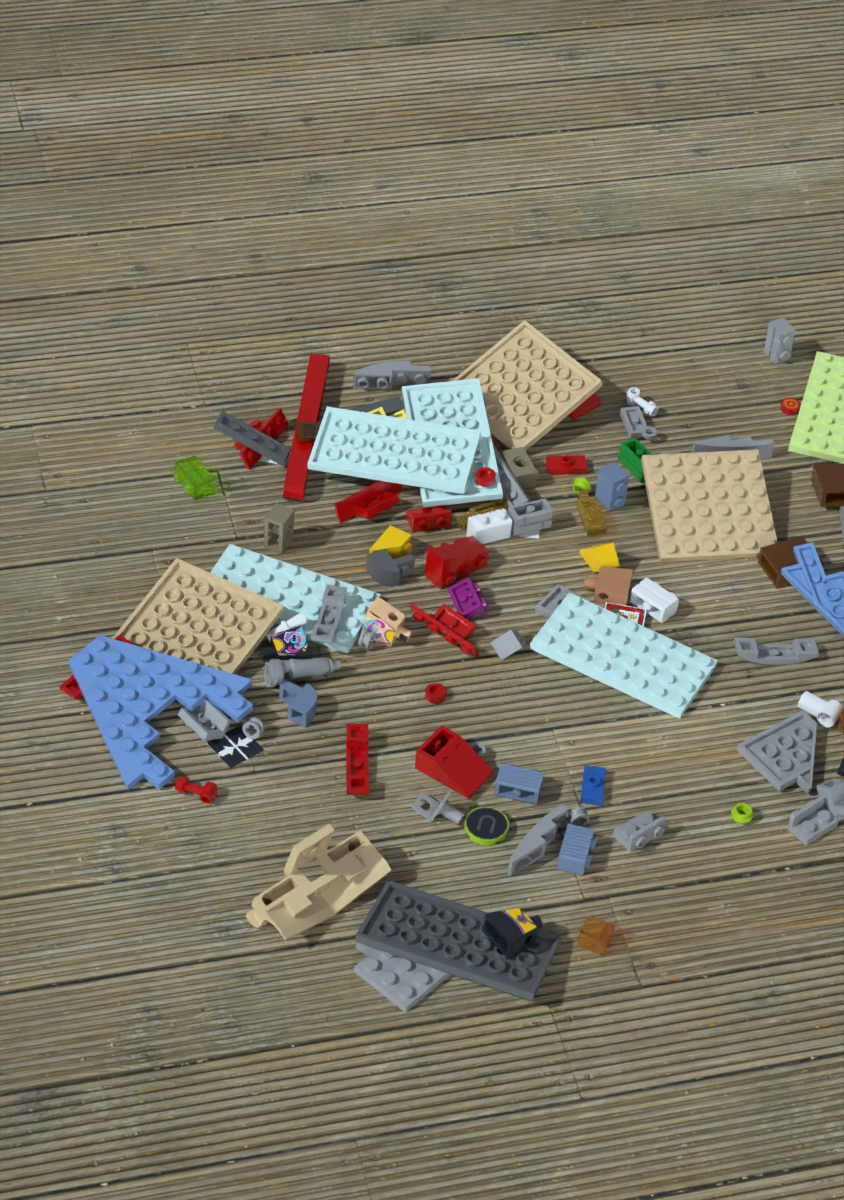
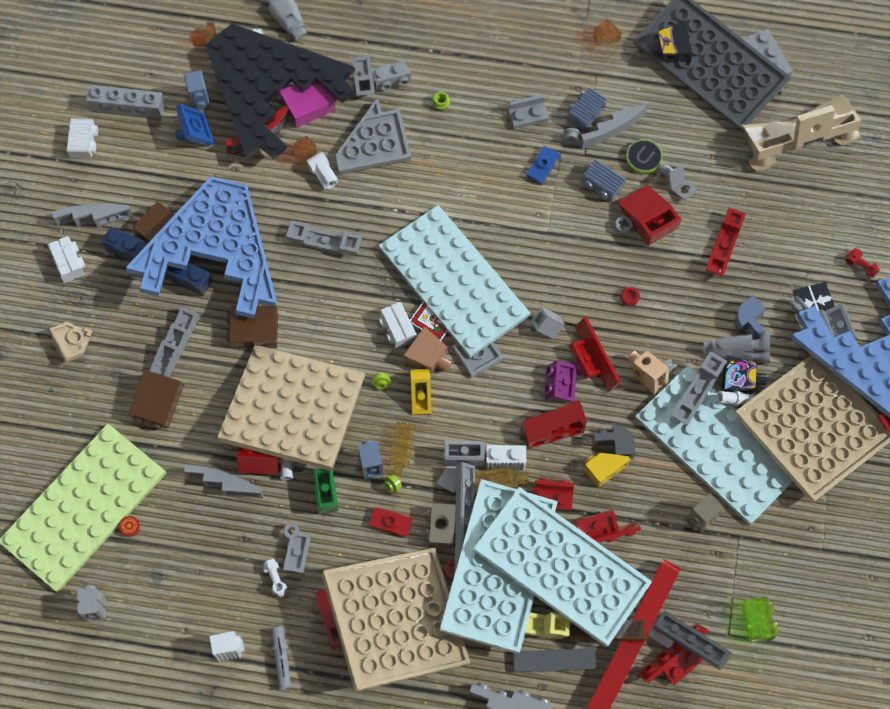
camera: 155 degrees left, 25 degrees up
red tile [476,467,496,487] -> none
none -> white brick [210,631,245,662]
none -> light grey pin [271,626,292,690]
none -> lime plate [371,372,391,390]

